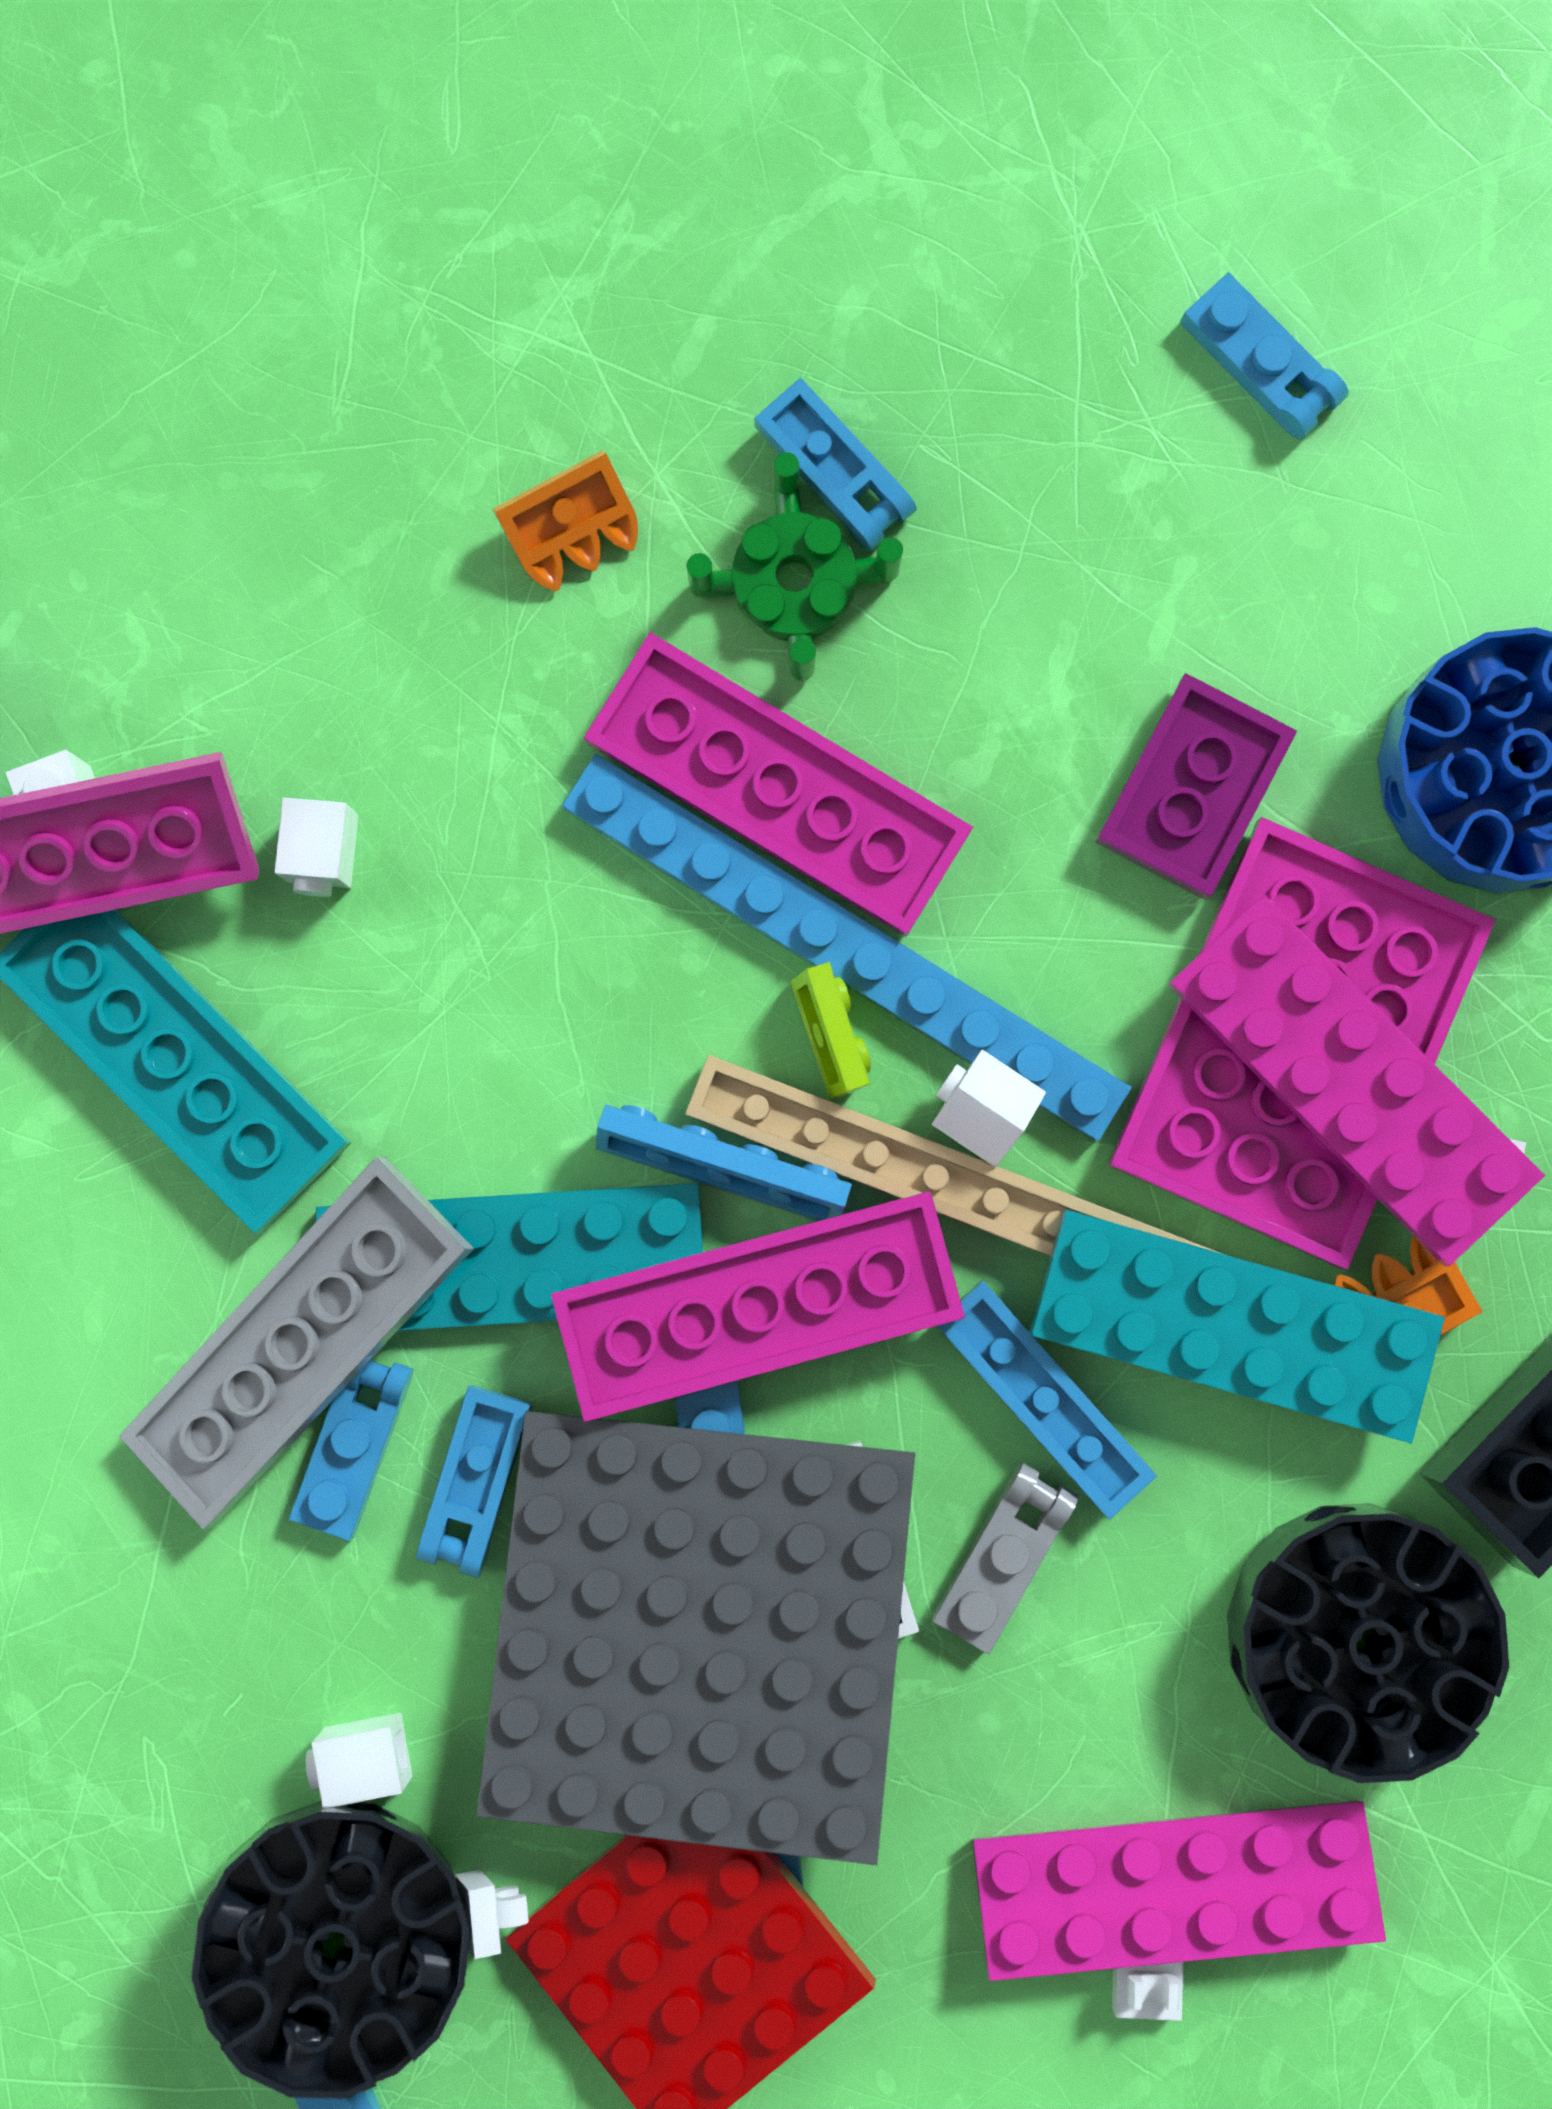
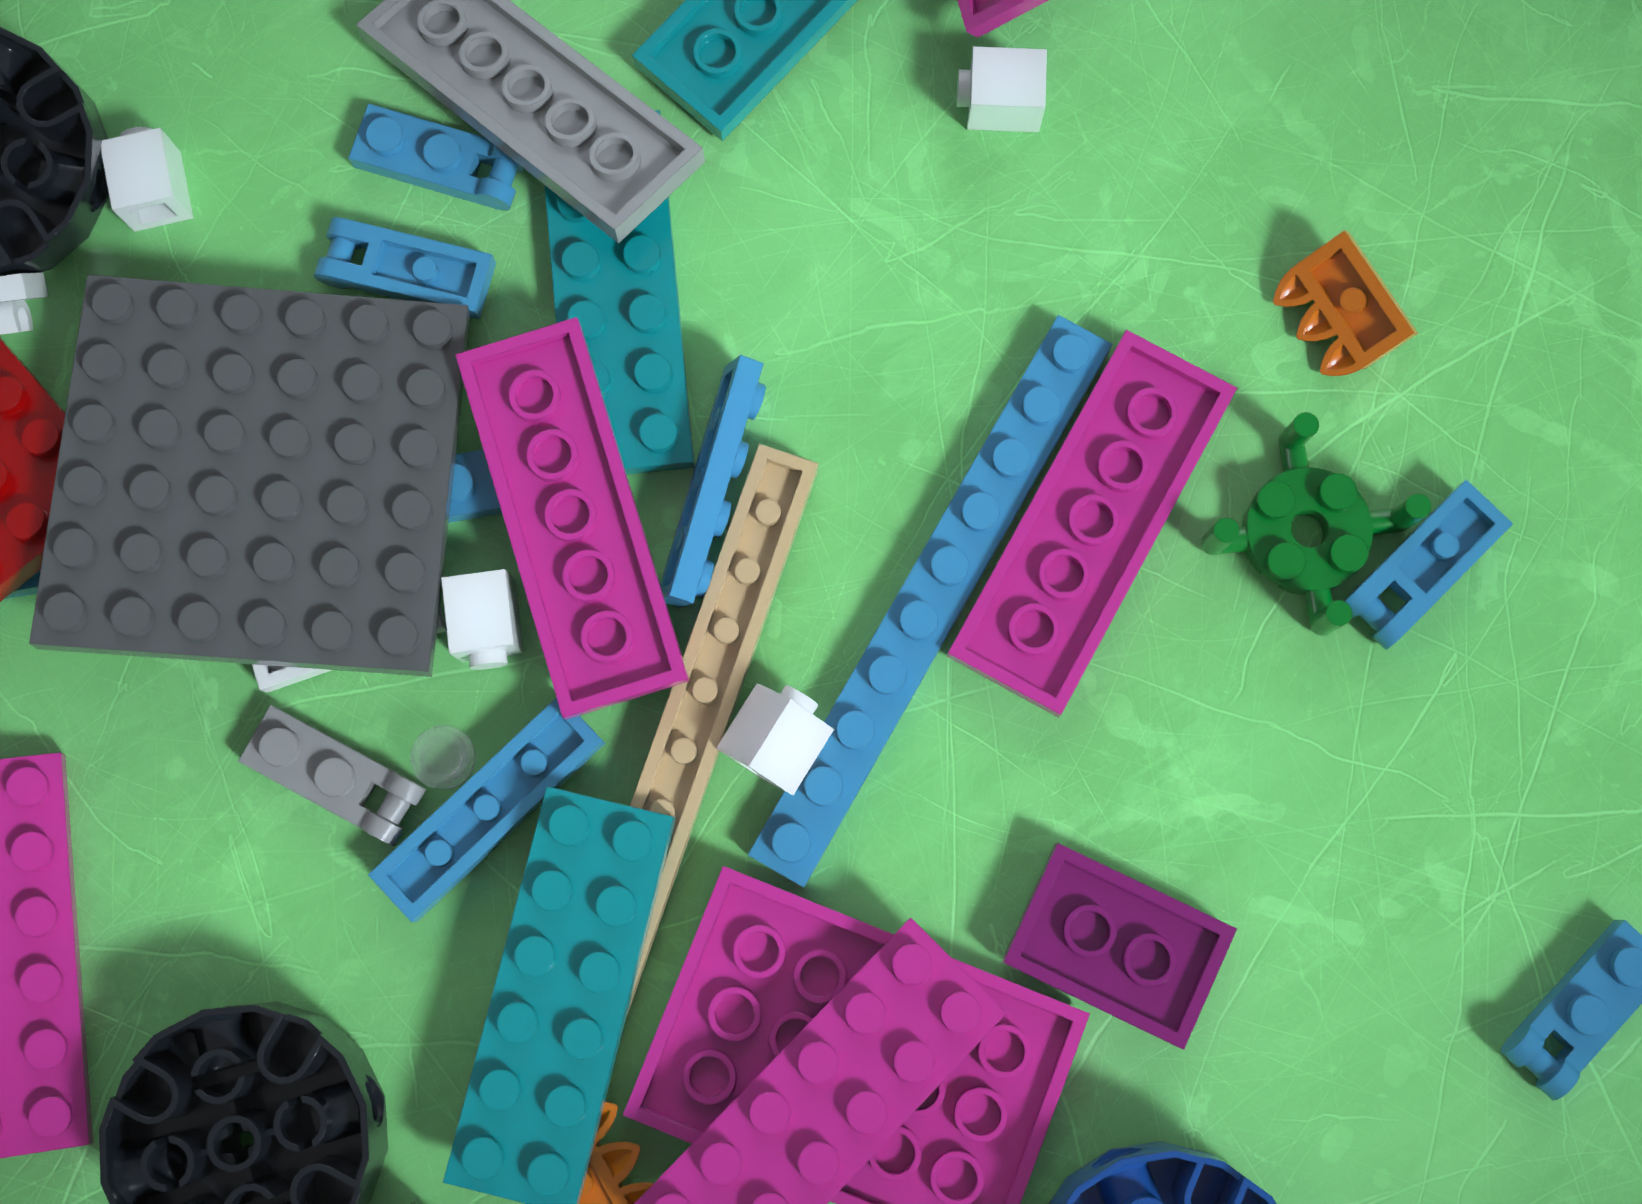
camera: 90 degrees right, 5 degrees down
lime plate [790,962,871,1100] -> none
none -> clear plate [410,725,476,790]
none -> white brick [441,569,524,670]

